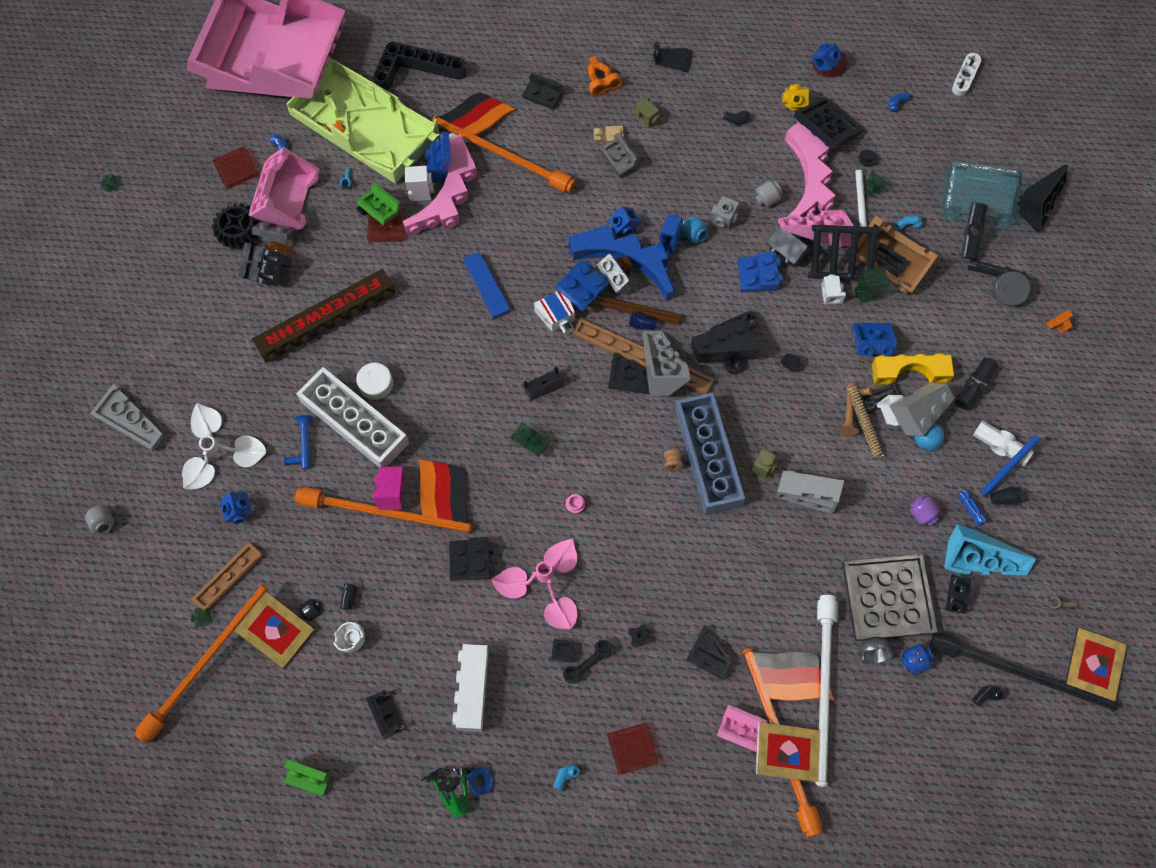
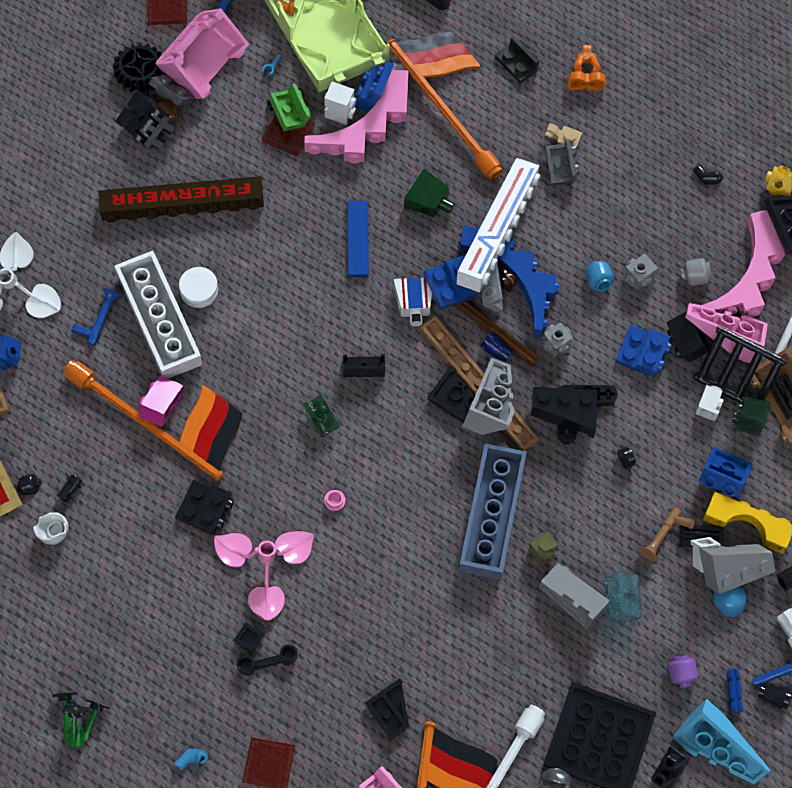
camera: 20 degrees right, 0 degrees up
black hinge [366,690,406,739] -> none
white brick [453,644,489,732] -> none
blue piece [466,767,493,796] -> none
blue brick [608,206,641,236] -> none
black plate [628,625,651,647] -> none
olive brick [634,96,661,128] -> none
black piece [653,42,692,72] -> none
blue brick [659,214,683,254] -> none
medium nougat wheel [663,449,684,471] -> none
tan piece [846,386,884,458] -> none
none -> dark green torso [404,169,455,218]
none -> white brick [457,158,541,292]
none -> light grey brick [542,322,573,358]
none -> clear light blue brick [604,572,642,622]

